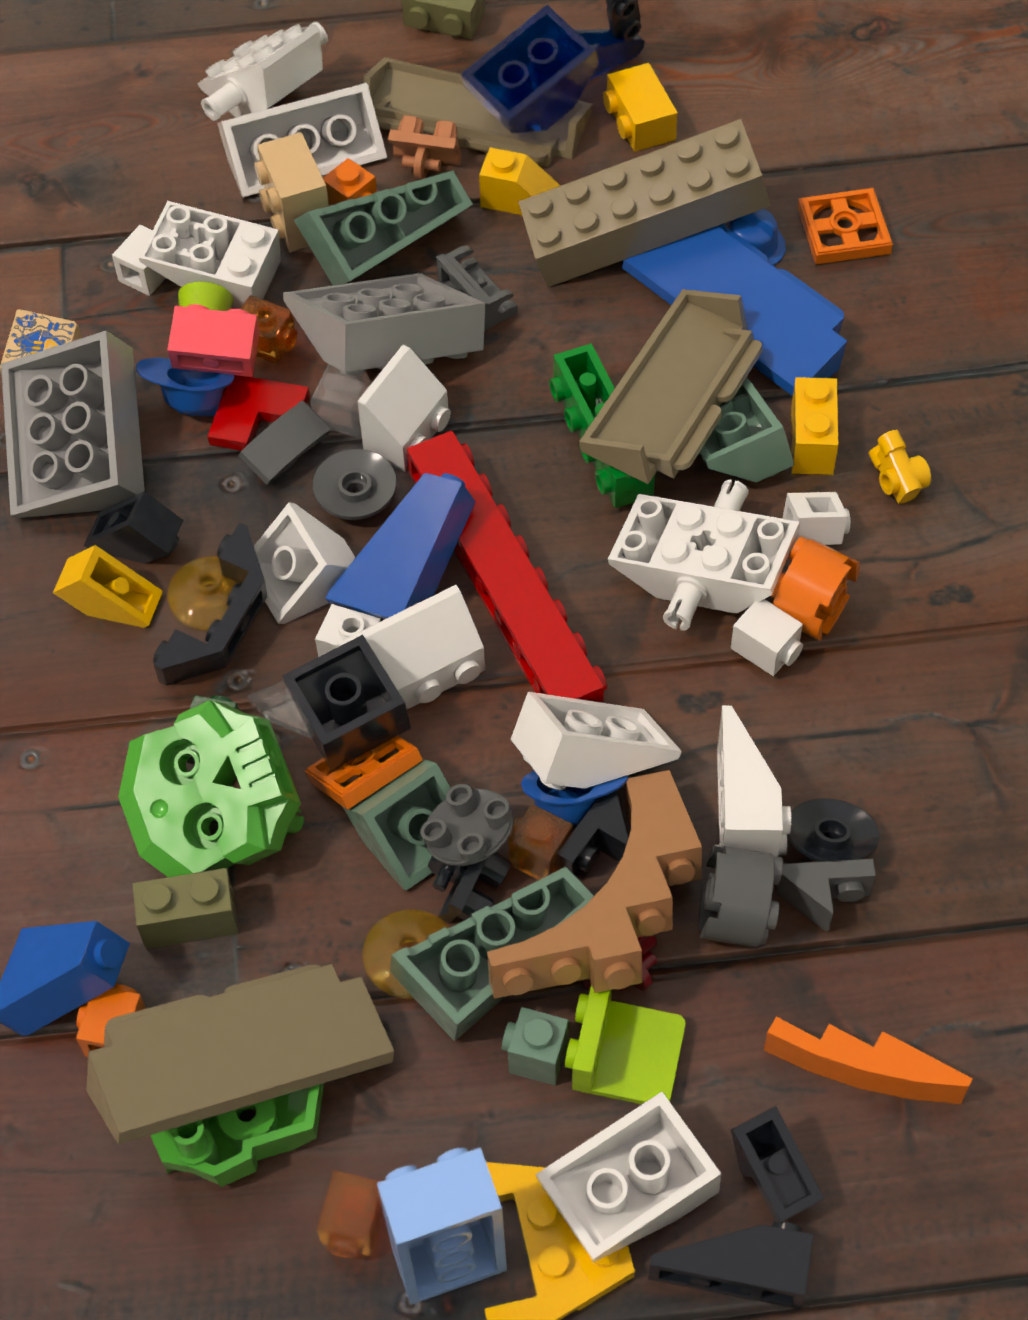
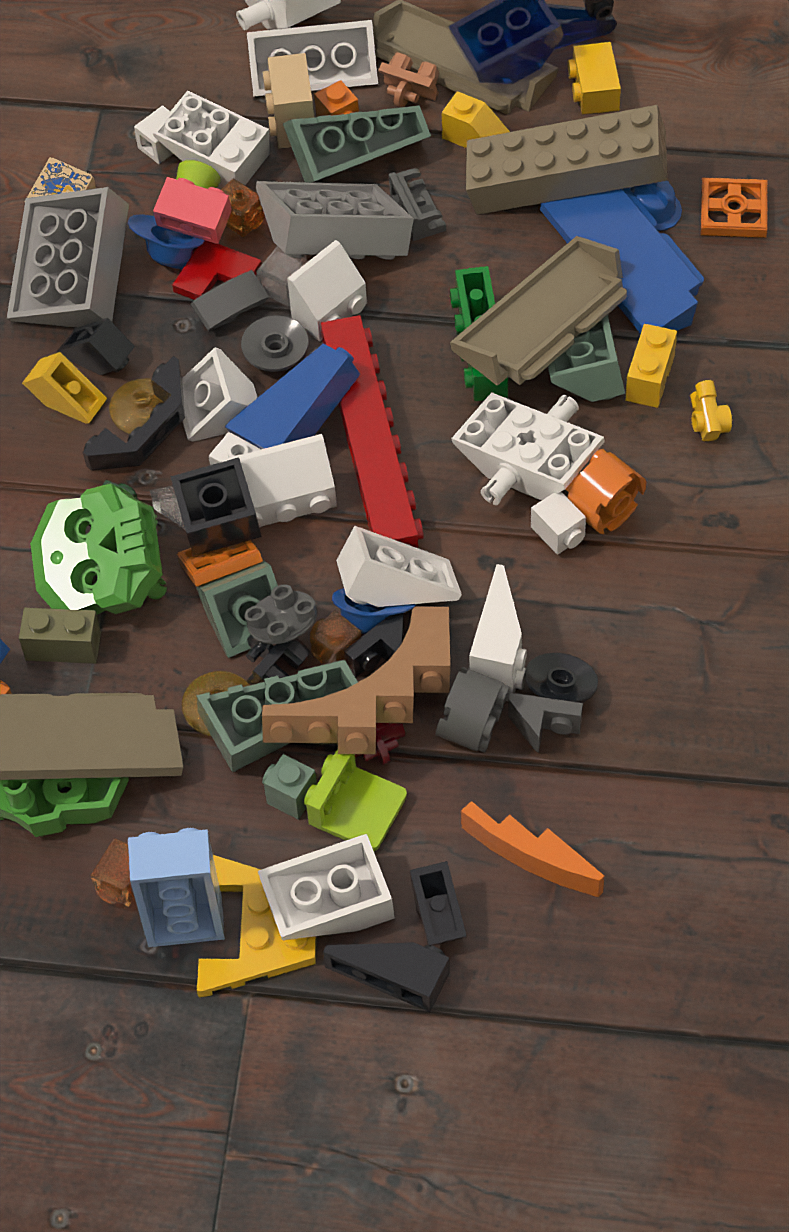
camera: 15 degrees right, 0 degrees up
white brick [782,492,851,550] -> none

